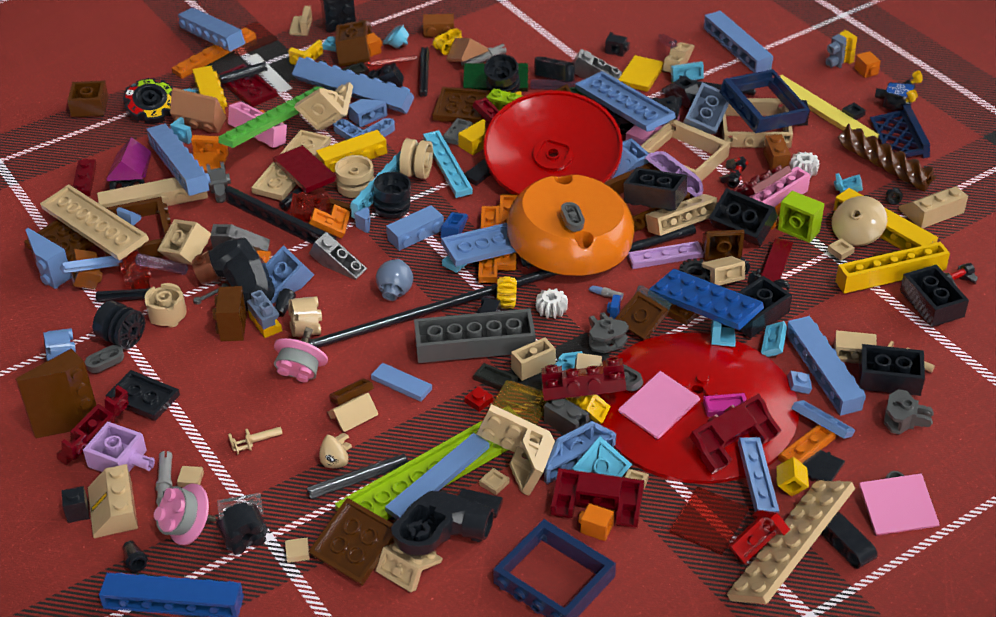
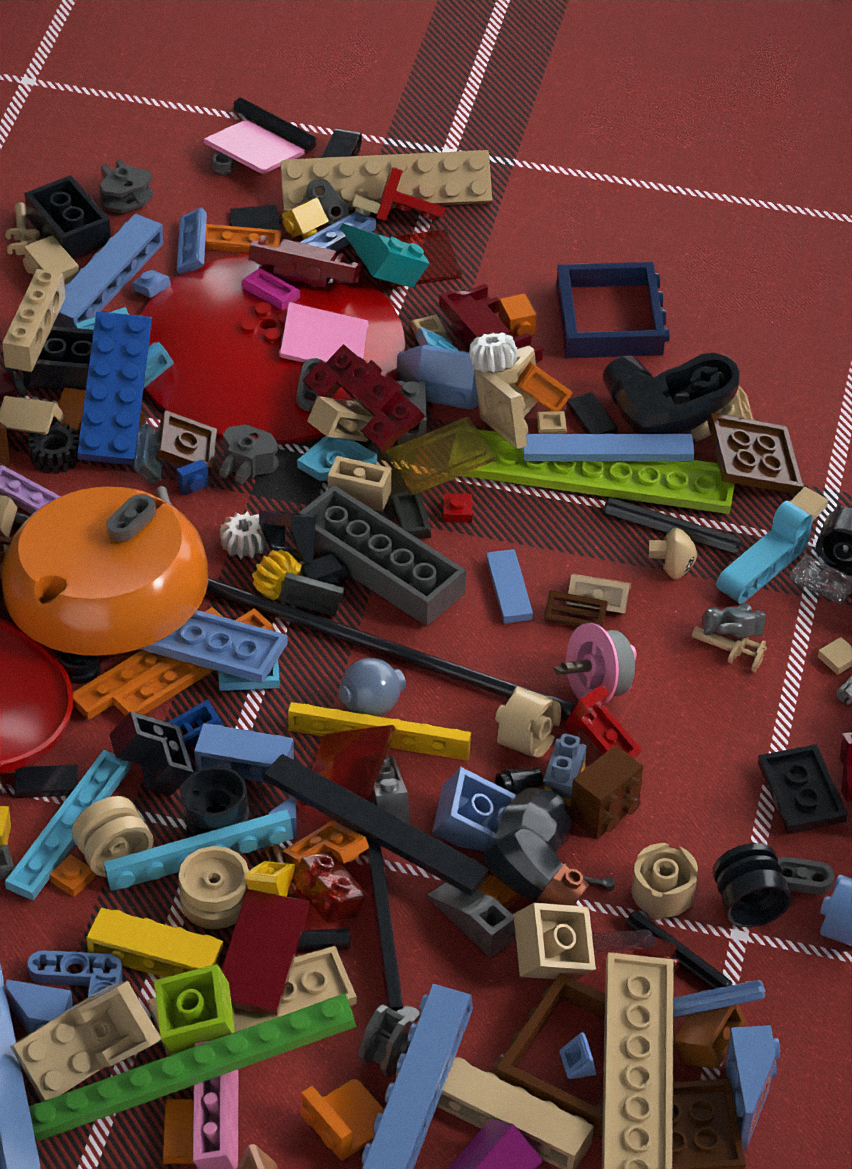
camera: 135 degrees left, 5 degrees up
none -> tan brick [2,269,65,372]
none -> black brick [109,711,193,795]
none -> lime brick [154,964,235,1055]
none -> black axle [233,97,317,150]
none -> yellow slope [245,861,295,897]
none -> black tile [259,511,316,563]
none -> black tile [263,754,489,896]
none -> pearl dark grey tile [278,572,344,617]
none -> yellow plate [288,702,471,761]
none -> clear red piece [299,725,396,806]
none -> dark grey plate [306,178,349,226]
none -> teal slope [340,224,430,288]
none -> tan plate [351,194,380,216]
none -> white gear [469,332,518,373]
none -> orange tile [514,362,573,411]
none -> red bracket [564,685,642,758]
none -> dark grey animal [702,603,766,638]
none -> medium azure beam [716,501,812,604]

